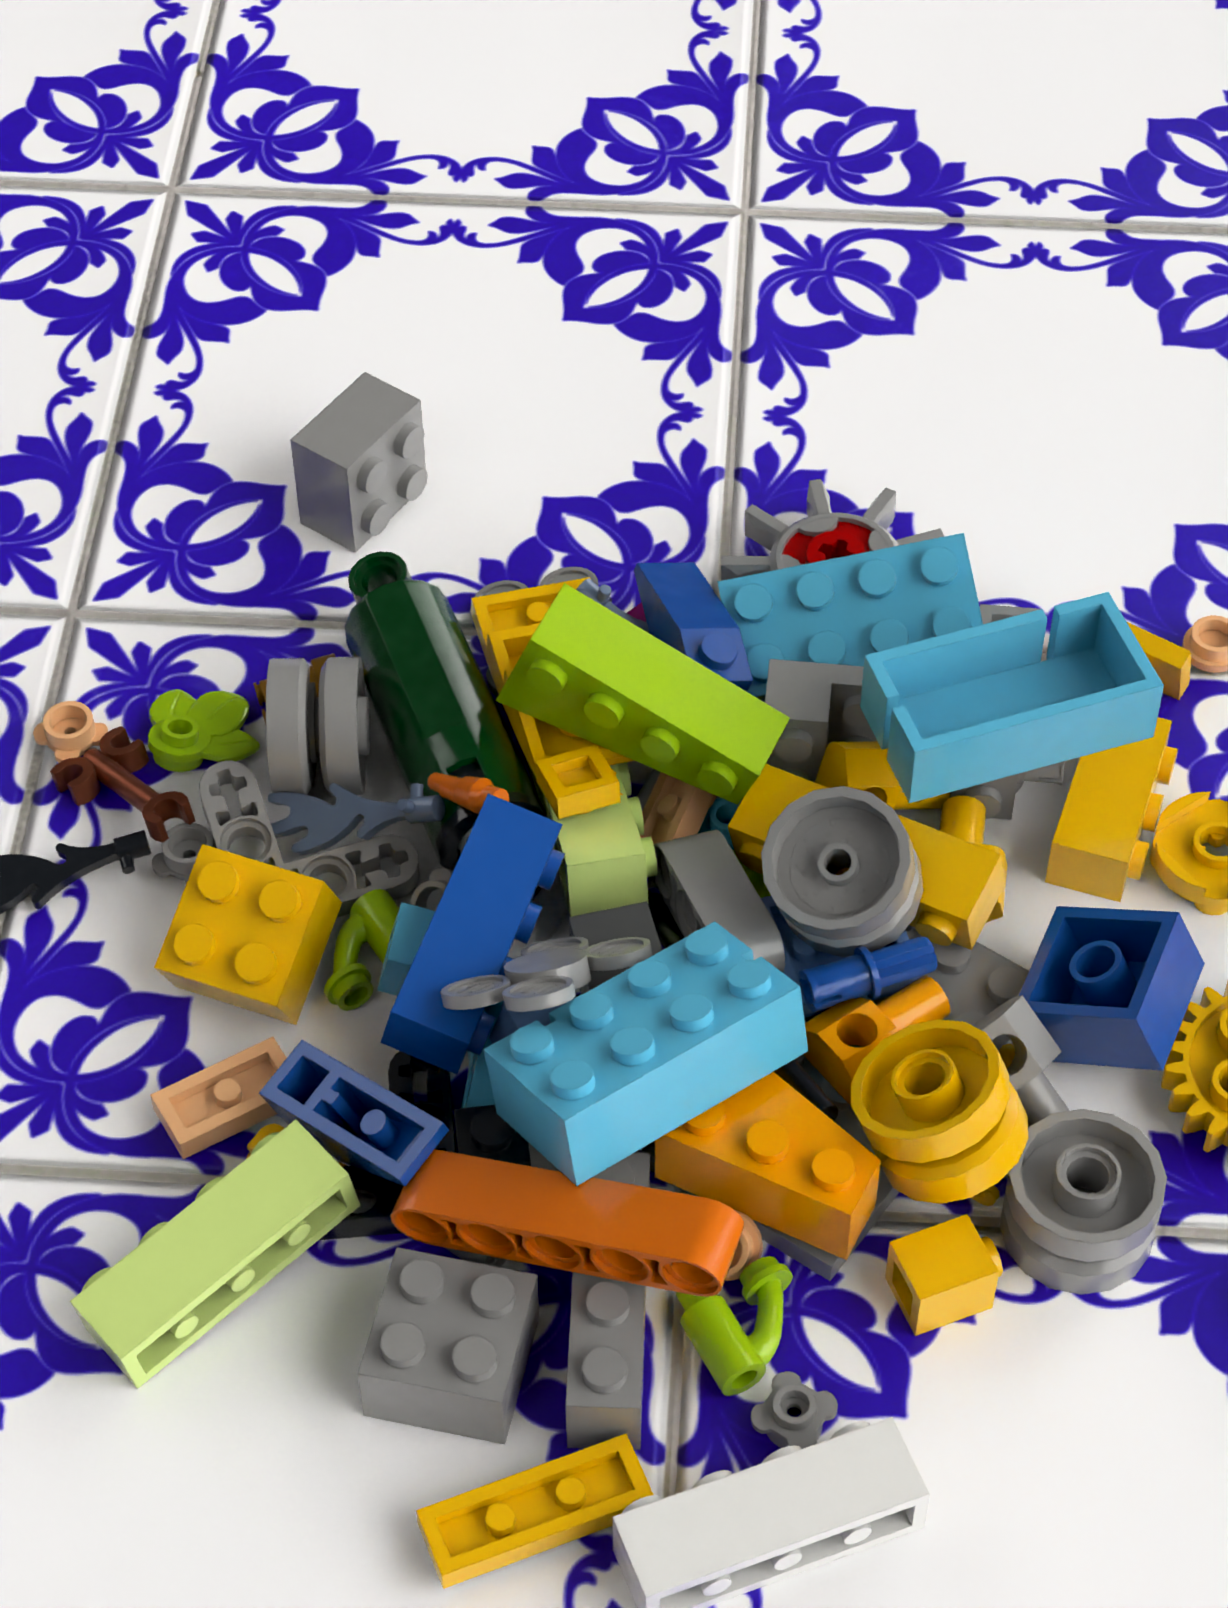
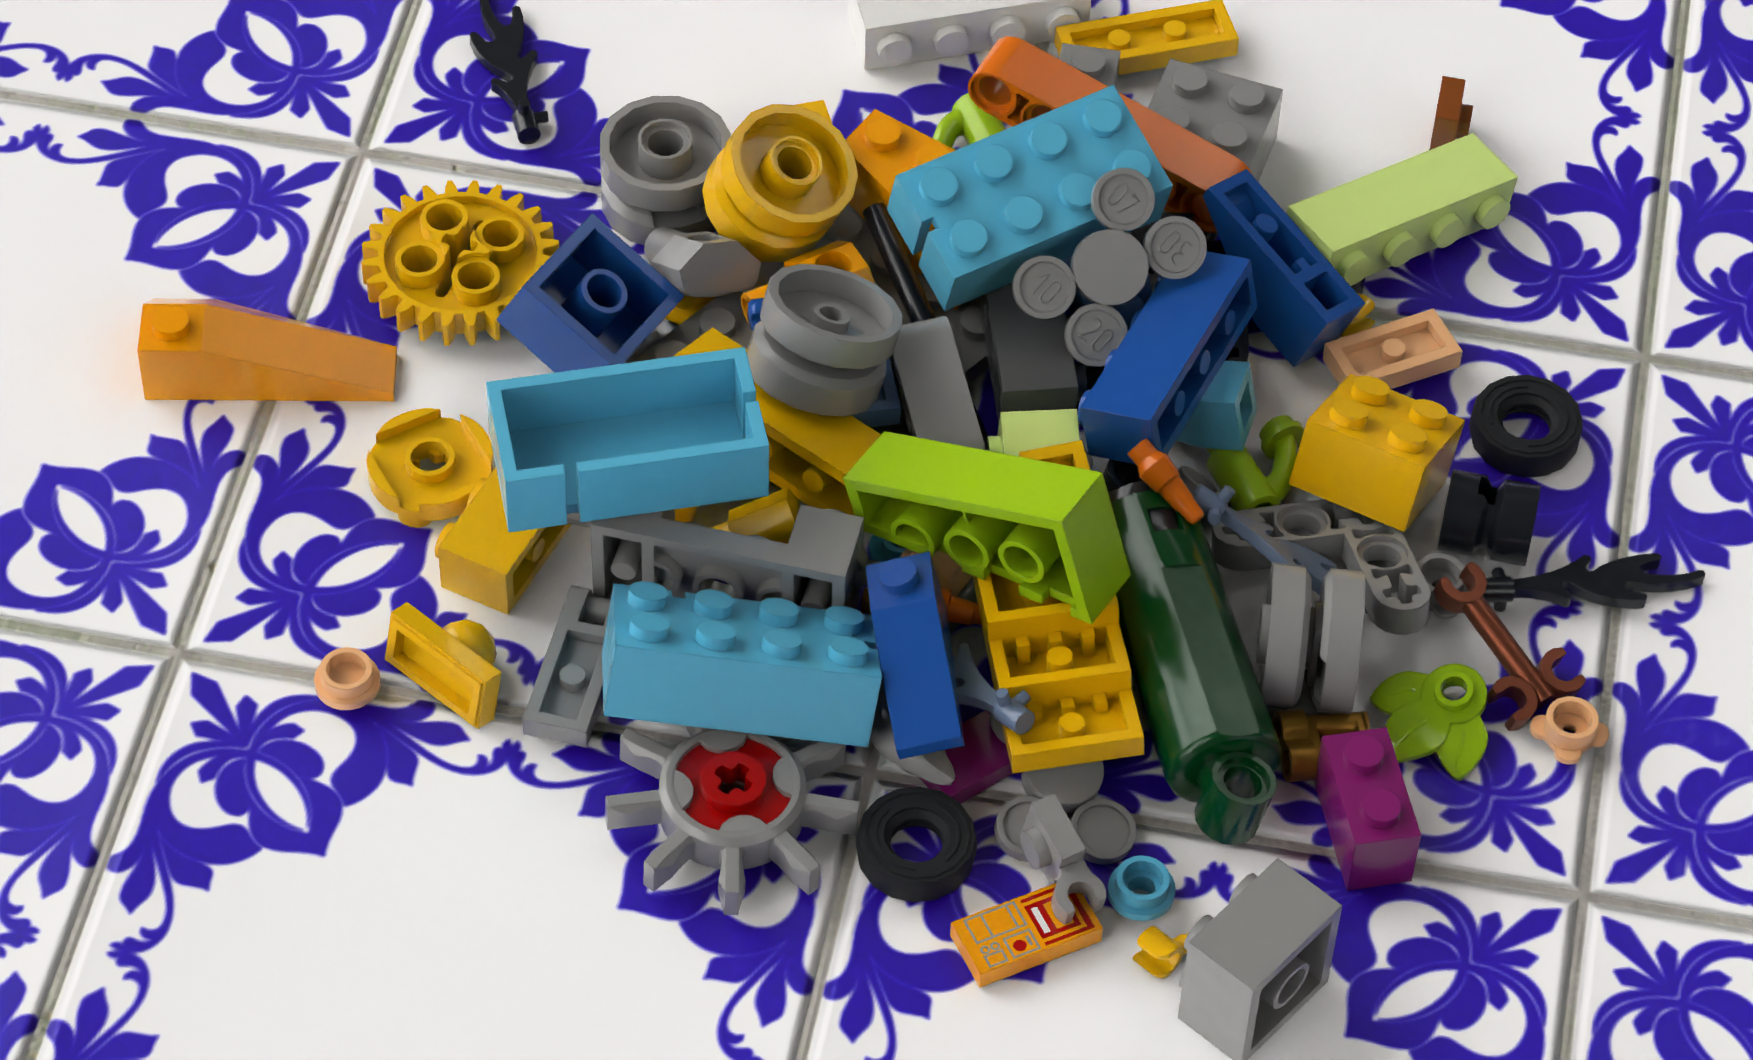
camera: 175 degrees left, 0 degrees up
light grey plate [751,1371,838,1449] -> none
none -> black tyre [856,787,977,902]
none -> light orange tile [950,883,1103,988]
none -> light grey plate [1020,793,1106,925]
none -> medium azure plate [1107,855,1176,921]
none -> yellow hand [1132,925,1189,979]
none -> magenta brick [1314,727,1421,891]
none -> dark orange plate [1429,76,1473,150]
none -> black wheel [1437,469,1541,566]
none -> black tyre [1469,375,1583,478]

